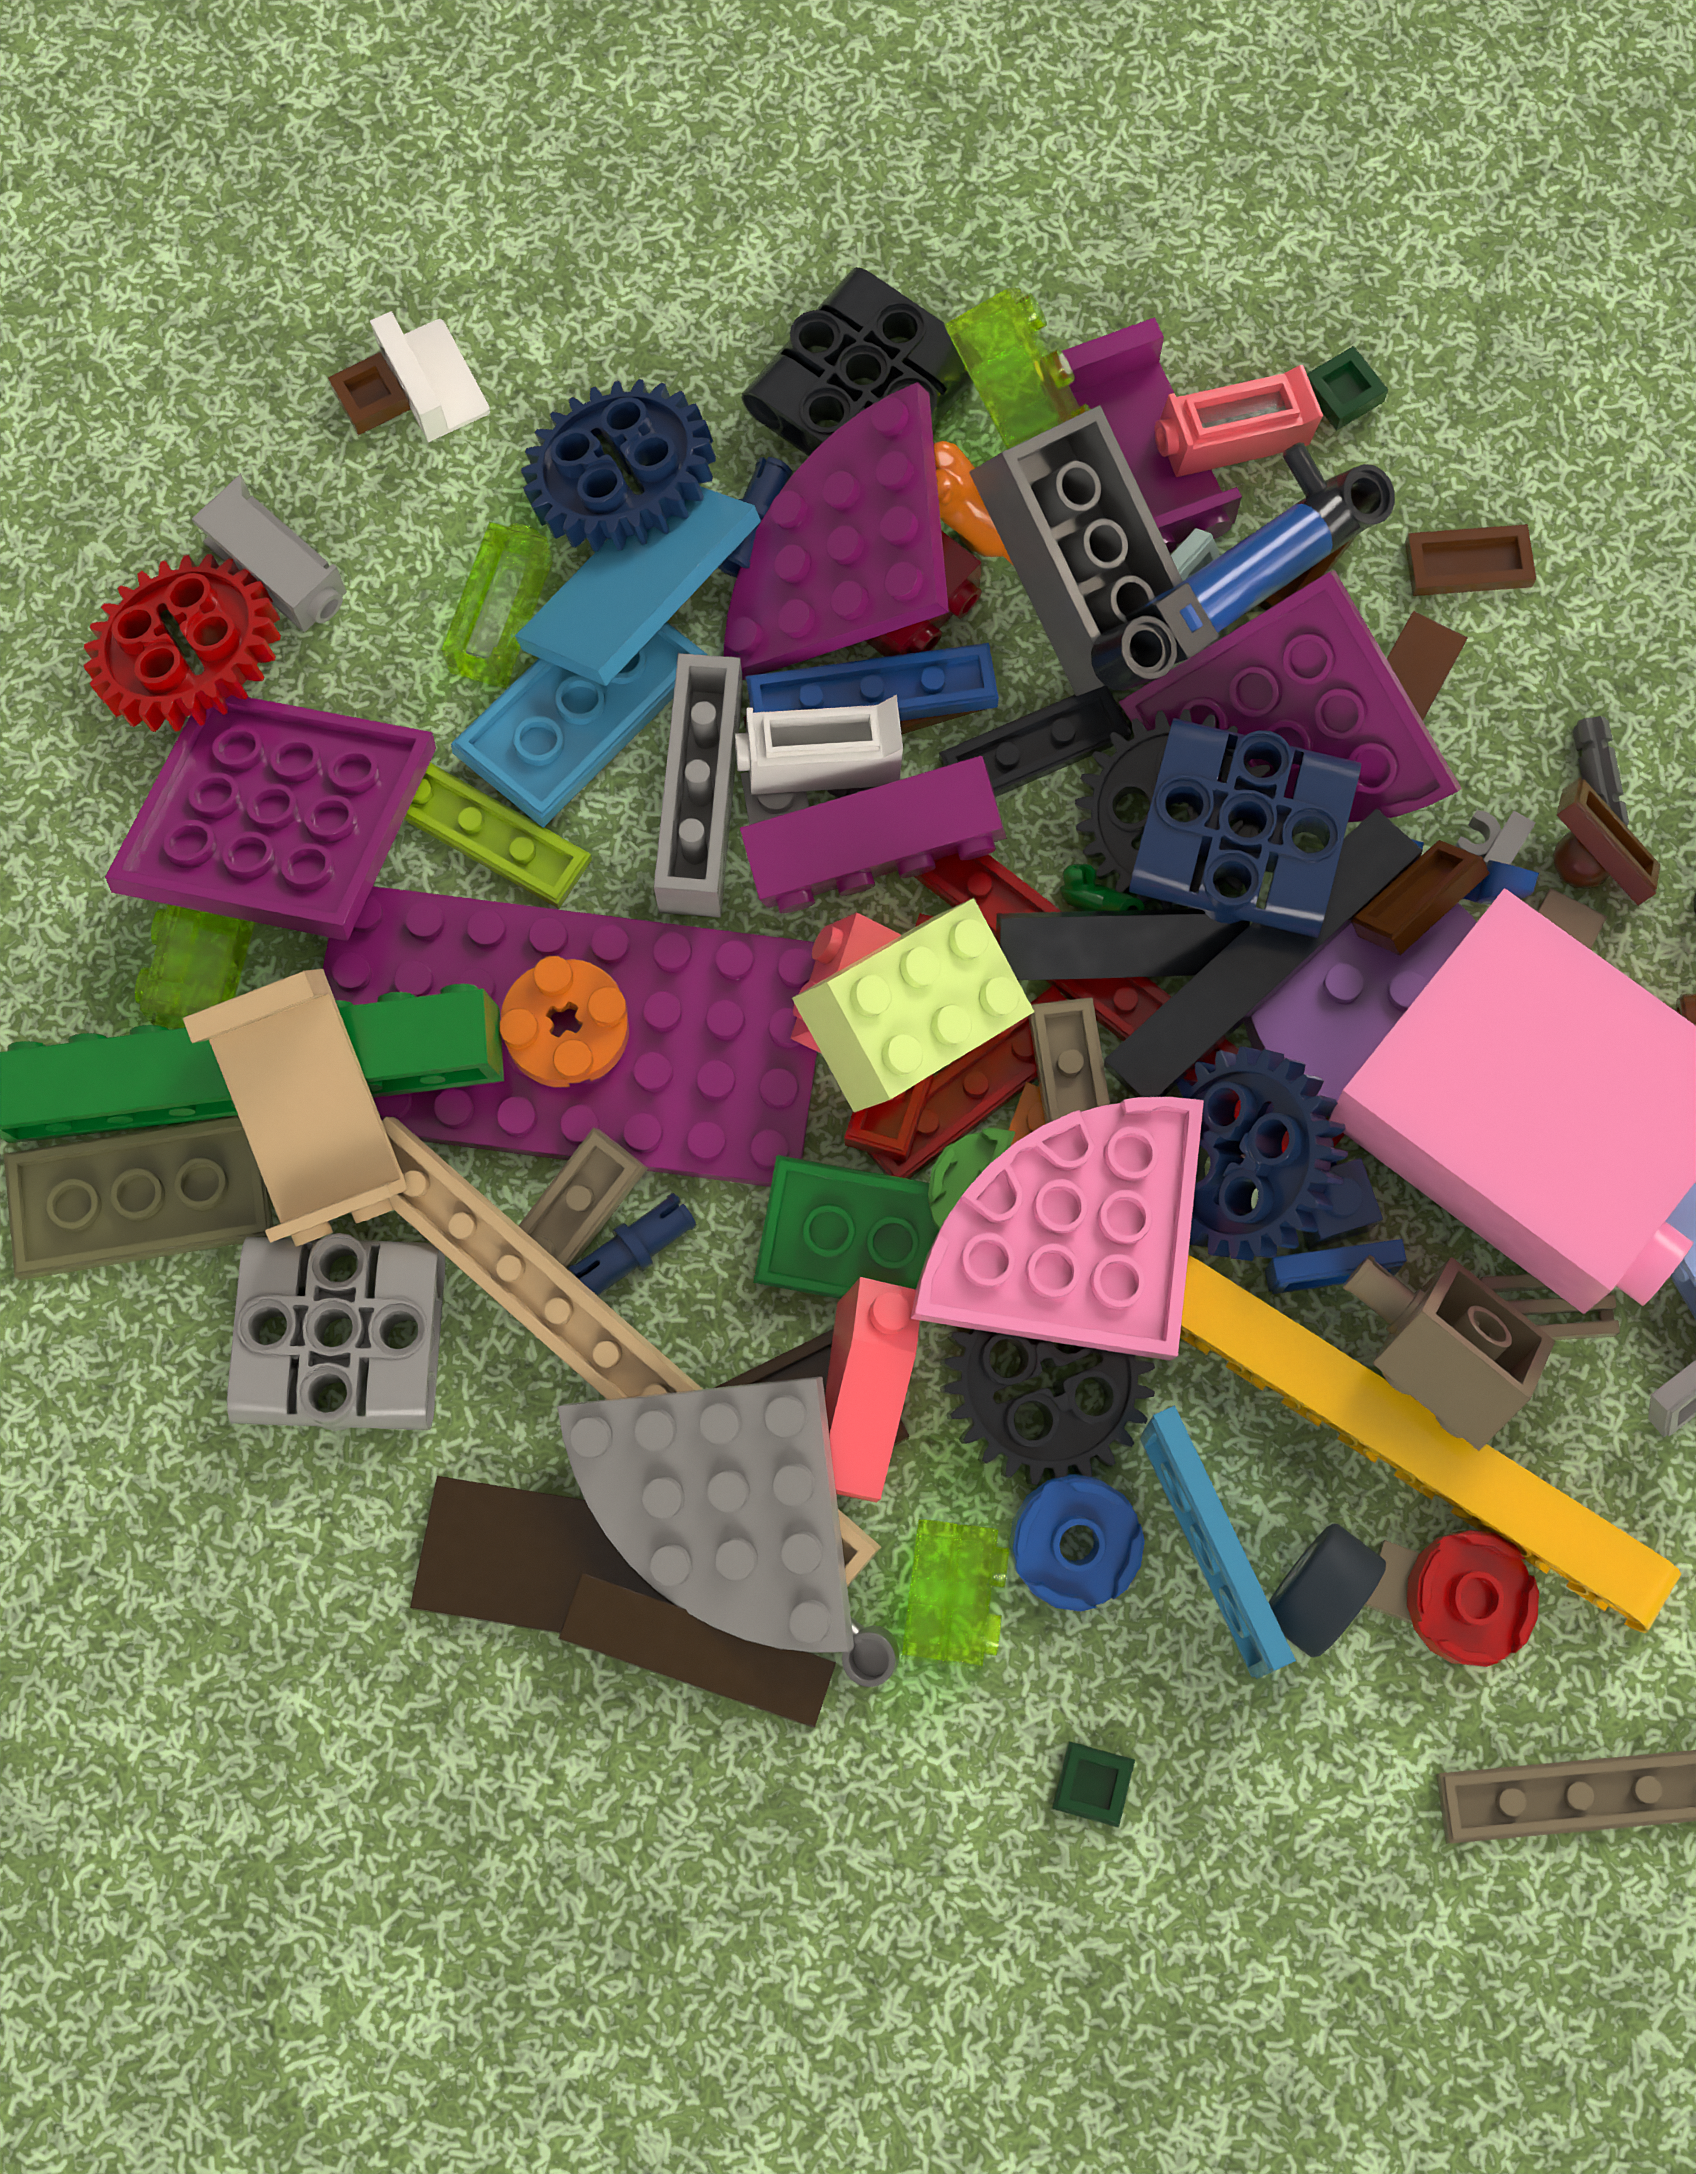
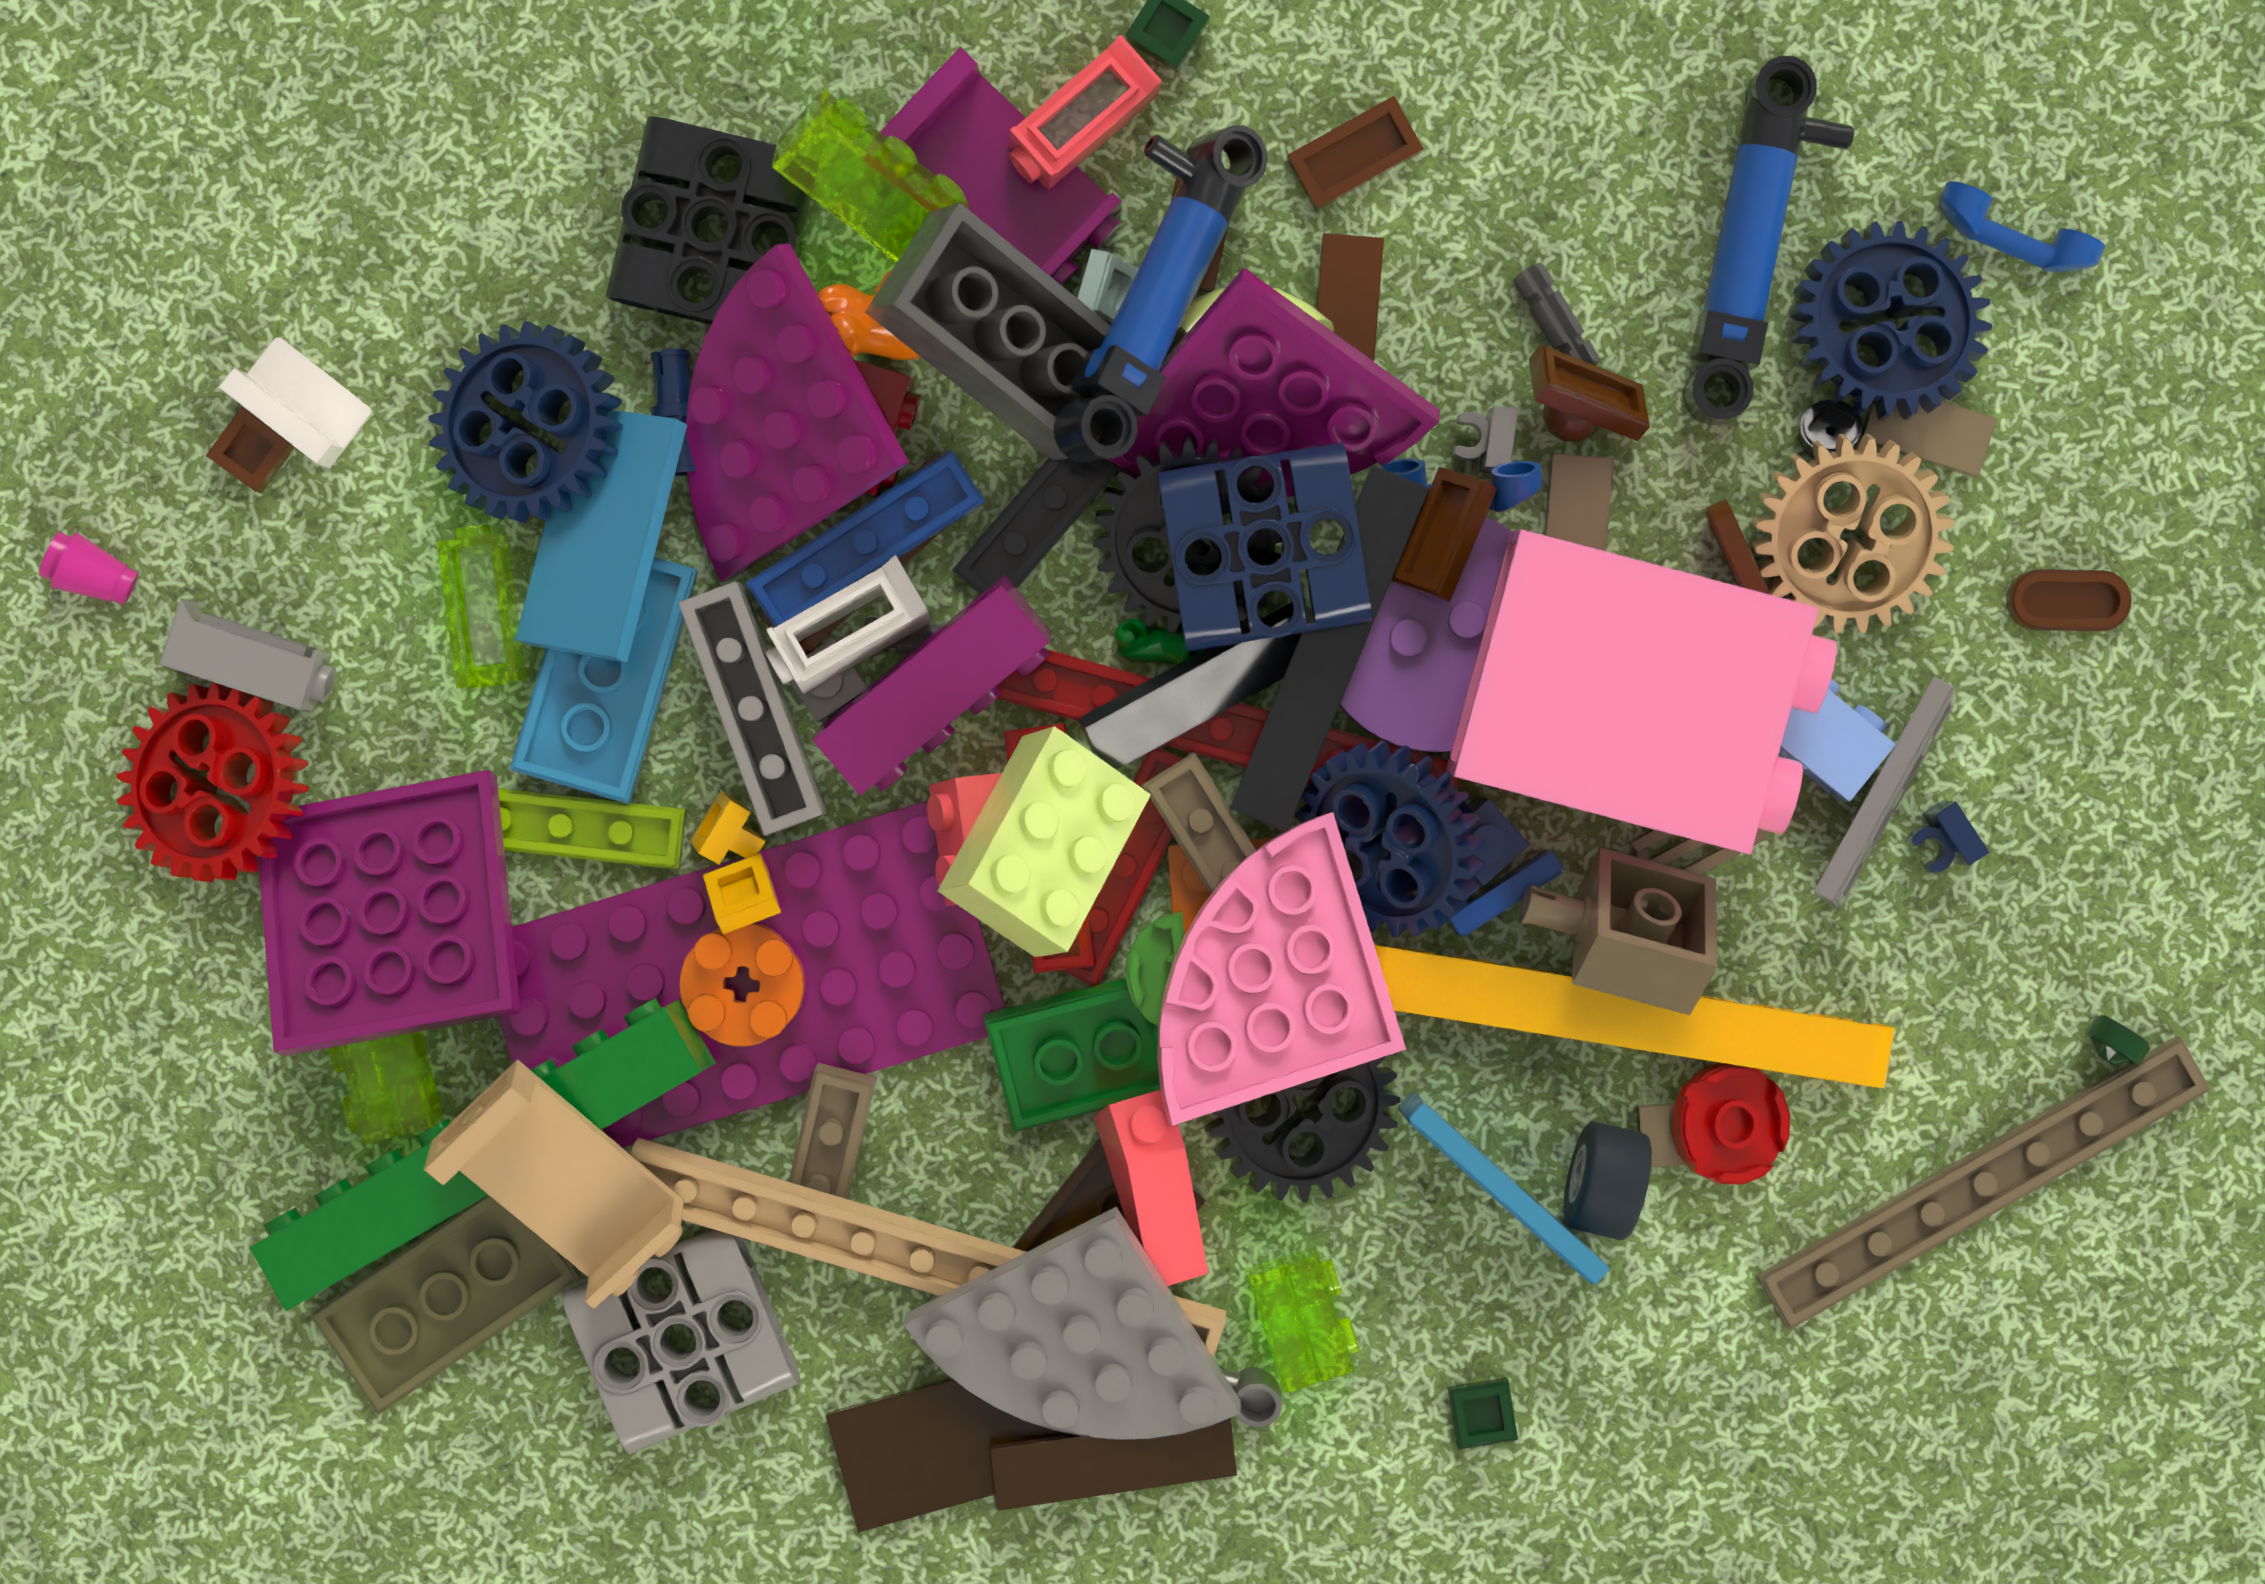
camera: 25 degrees left, 15 degrees up
dark blue pin [568,1193,697,1296] -> none
blue tile [1009,1474,1145,1612] -> none
none -> dark pink cone [39,531,139,606]
none -> yellow tile [690,790,765,865]
none -> yellow plate [703,853,781,934]

